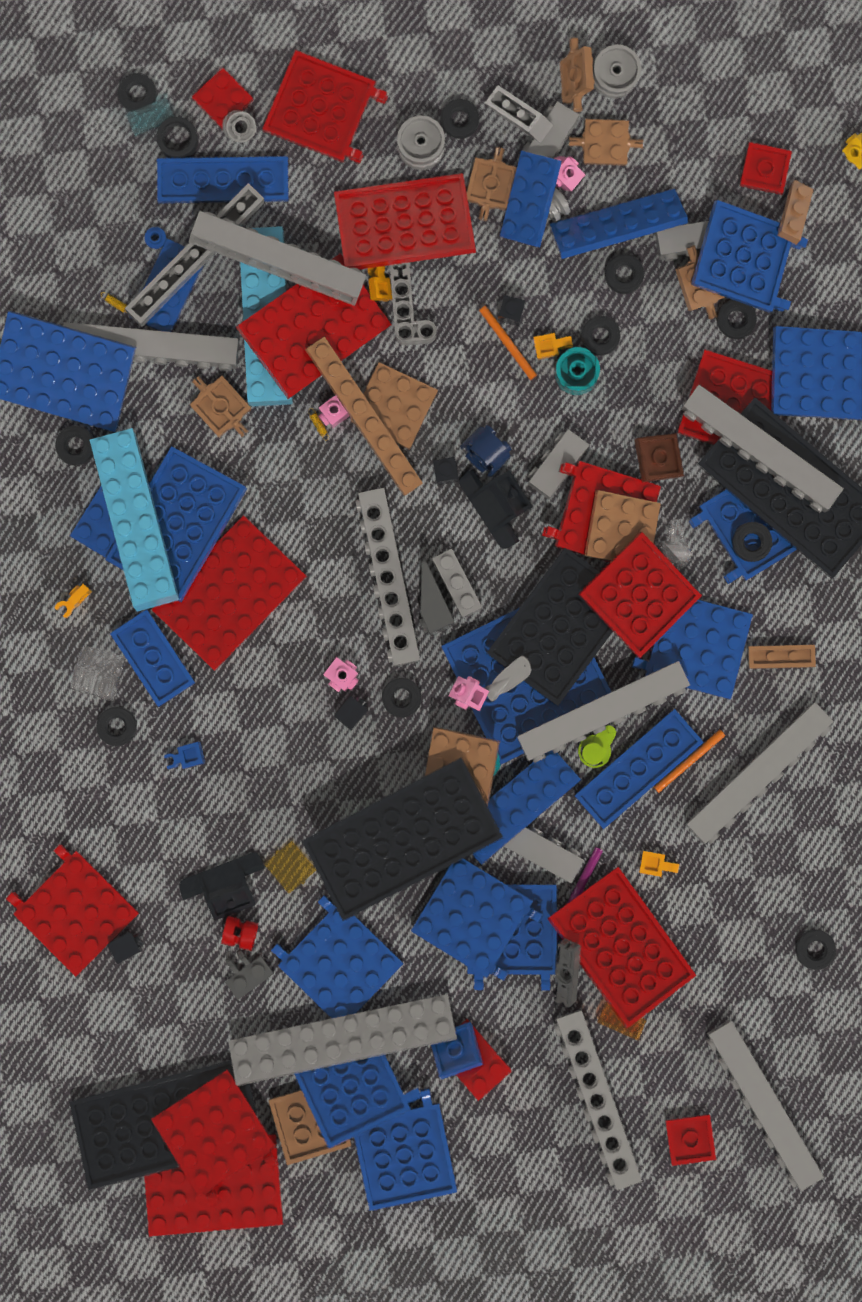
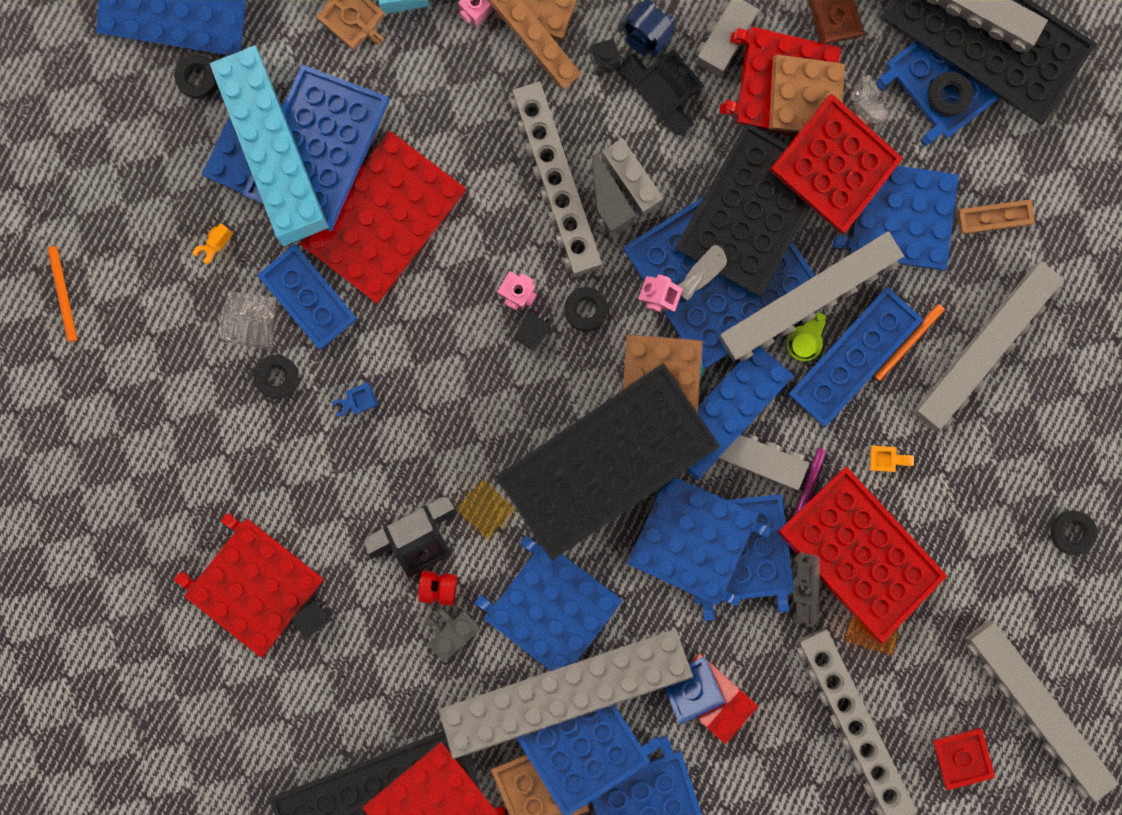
camera: 10 degrees left, 0 degrees up
yellow piece [308,408,329,441] -> none

